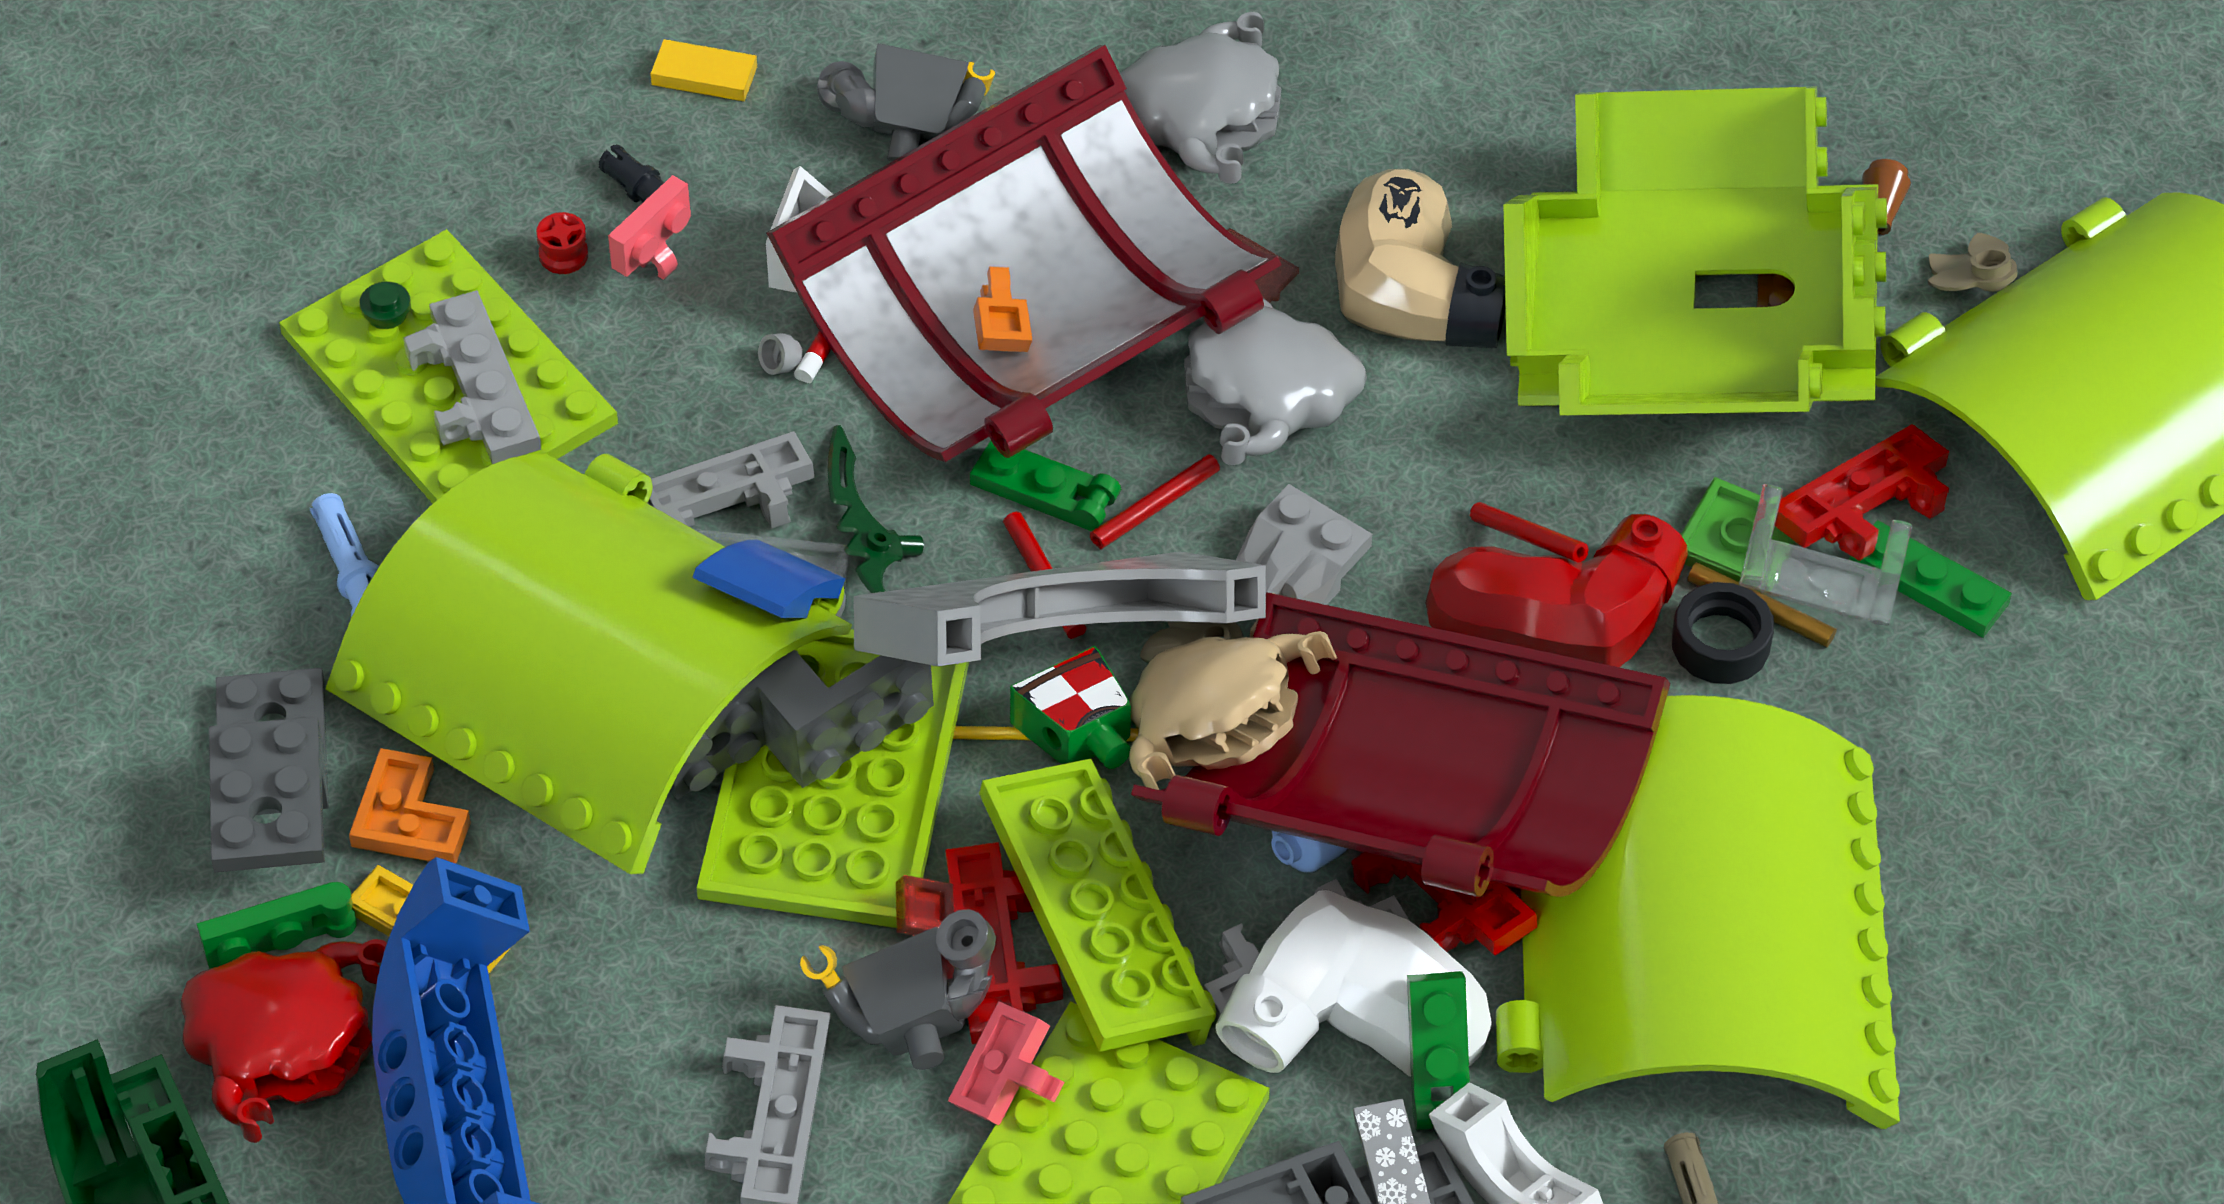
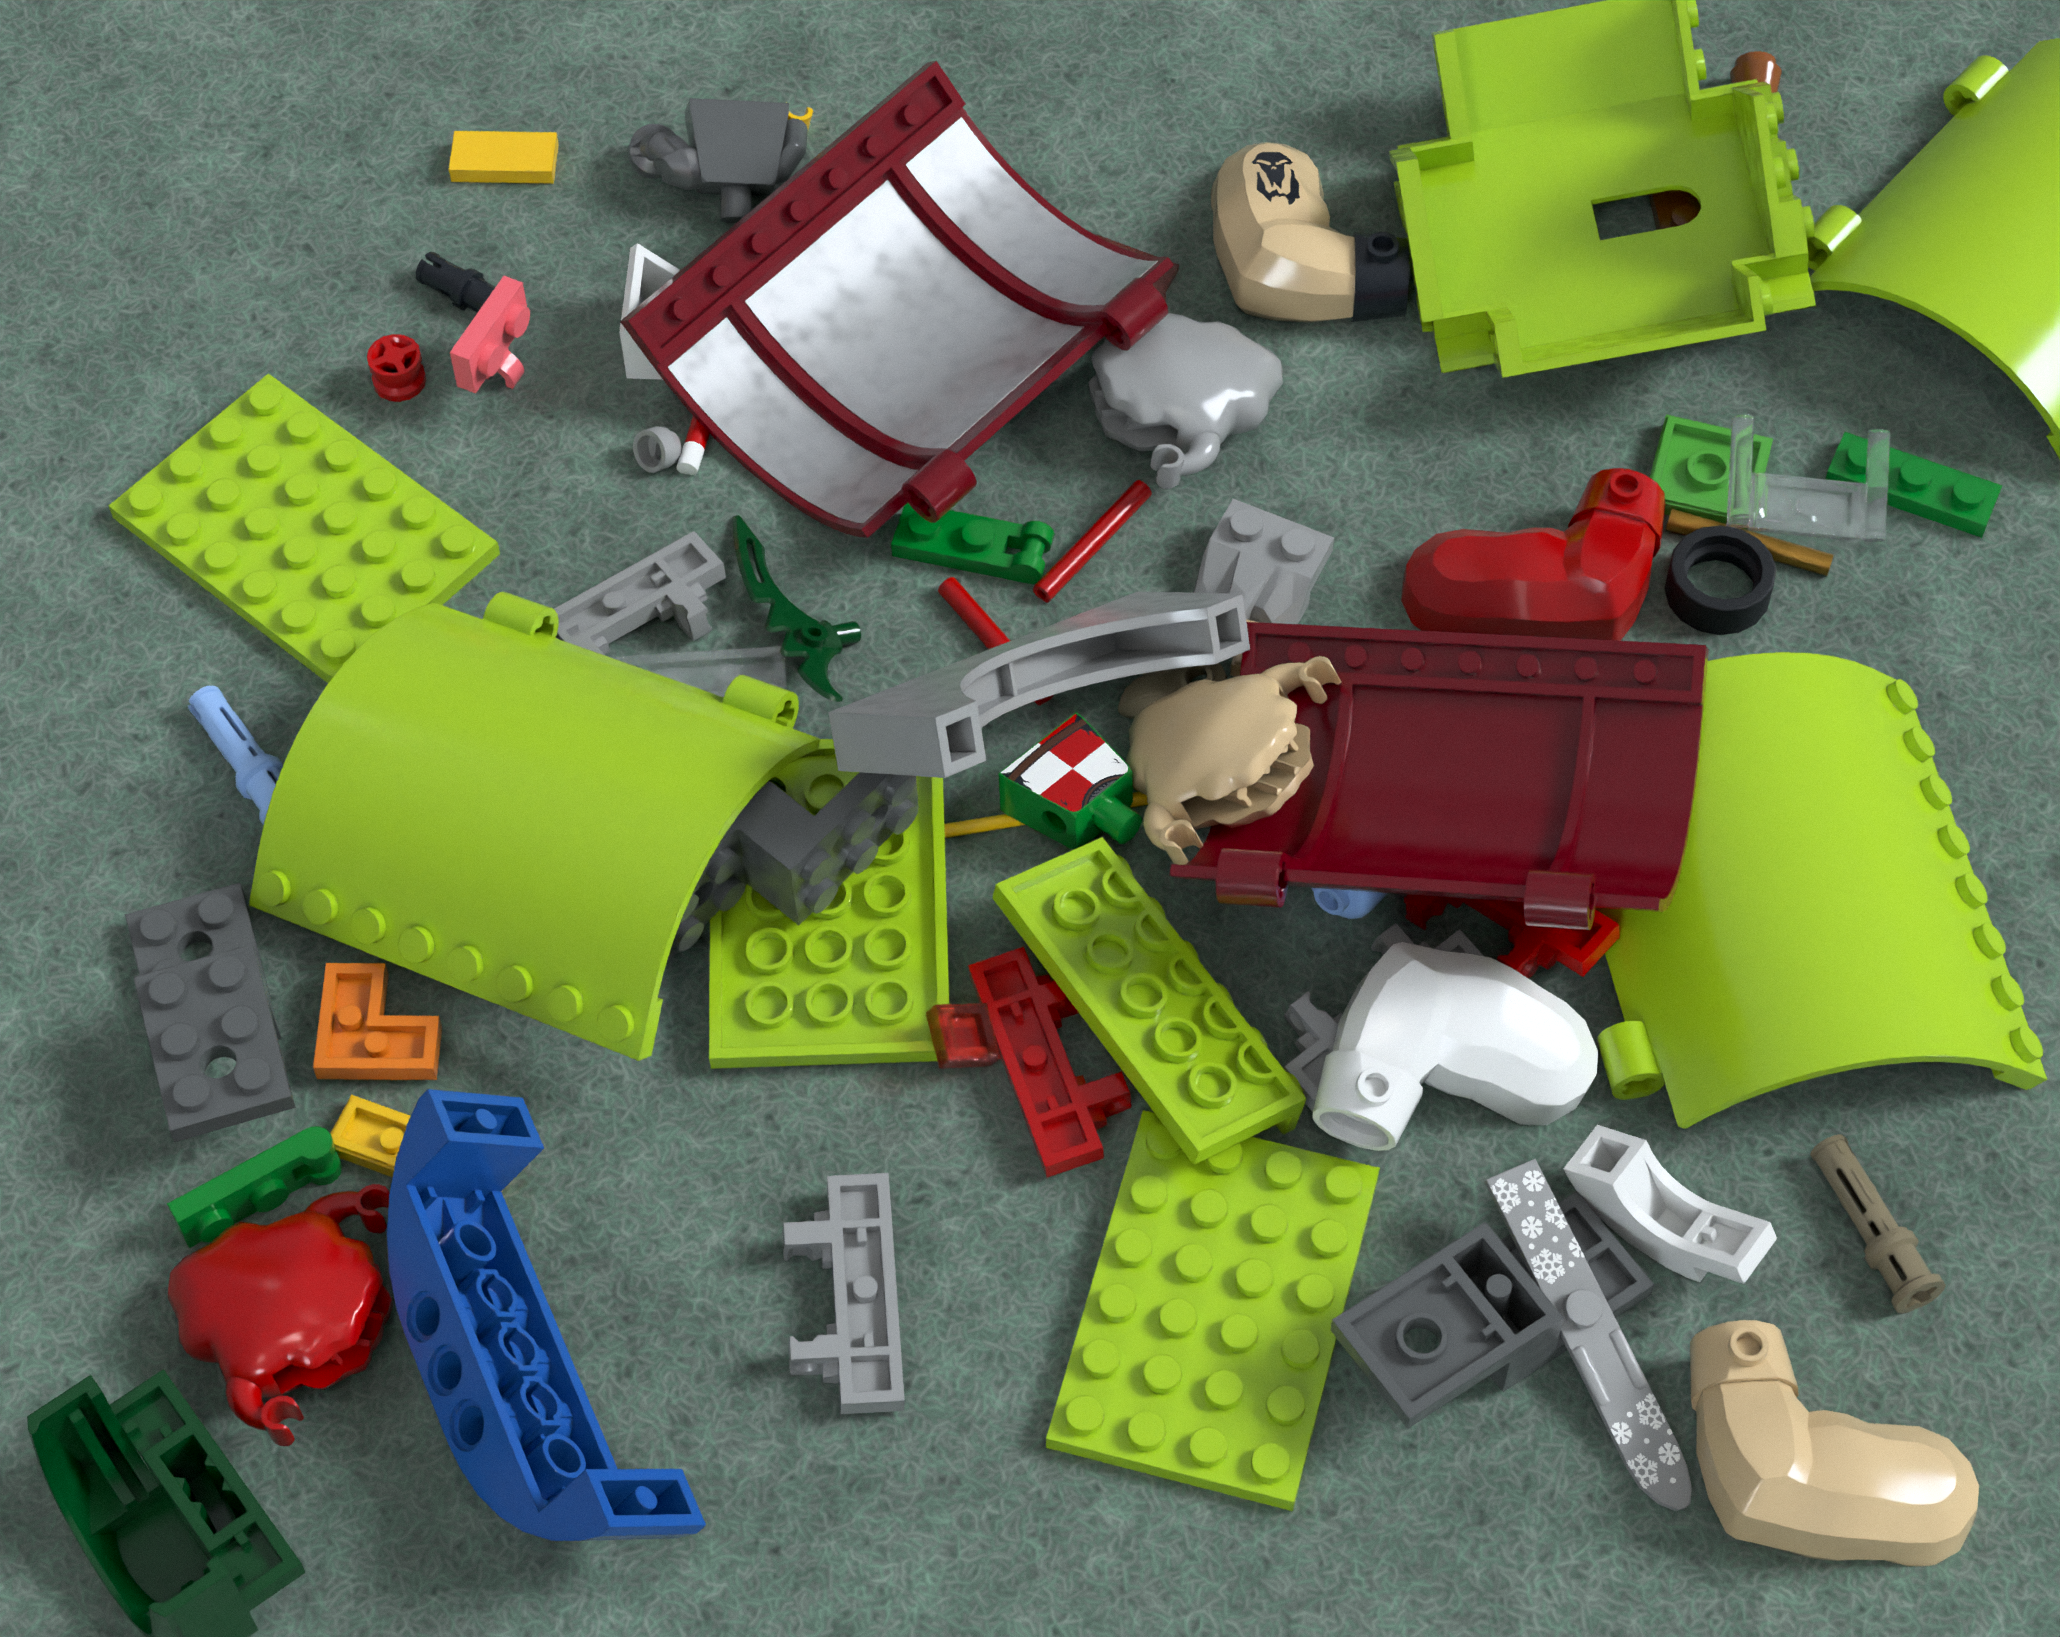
camera: 10 degrees left, 5 degrees up
dark green plate [359,282,411,329] -> none
light grey hinge [404,290,541,464] -> none
blue slope [692,540,846,618] -> none
dark grey torso [800,909,996,1070] -> none
coral plate [948,1001,1065,1125] -> none
orange plate [973,266,1032,352] -> none
light grey piece [1120,12,1281,184] -> none
green plate [1407,971,1470,1131] -> none
red piece [1470,502,1589,563] -> none
red hinge [1767,424,1949,561] -> none
dark tan plate [1928,233,2018,292] -> none

